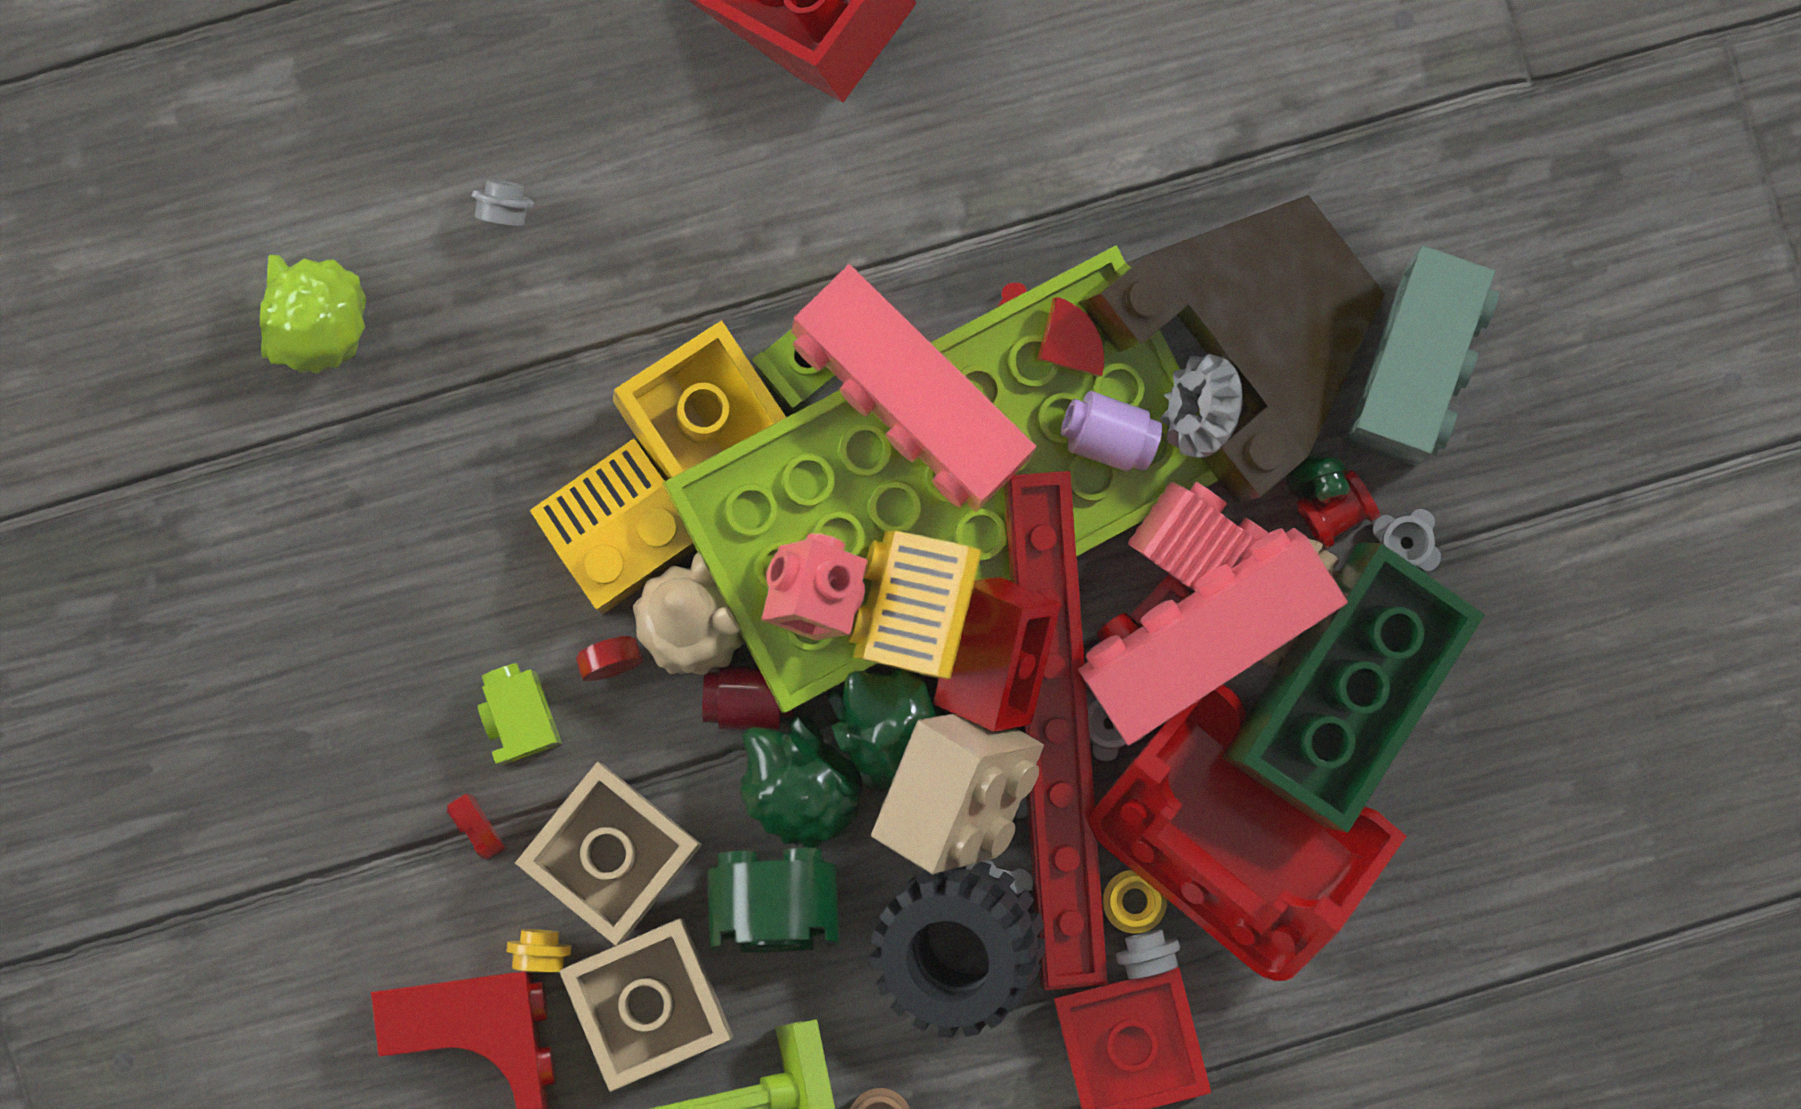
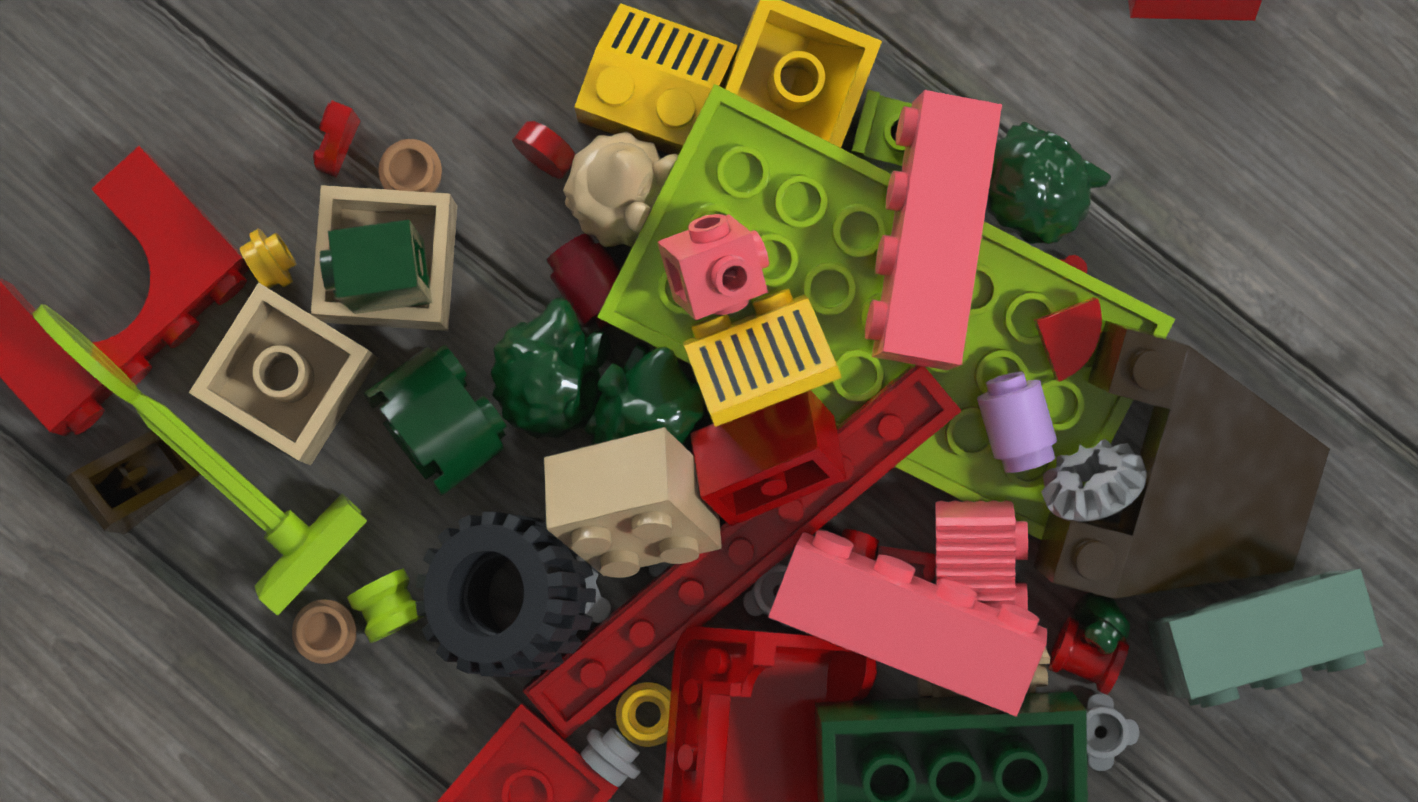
camera: 50 degrees right, 0 degrees up
lime brick [477,663,562,766] -> none
none -> dark green brick [320,220,432,314]
none -> lime wheel [347,568,424,643]
none -> medium nougat plate [378,139,442,193]
none -> dark green animal [986,122,1111,244]

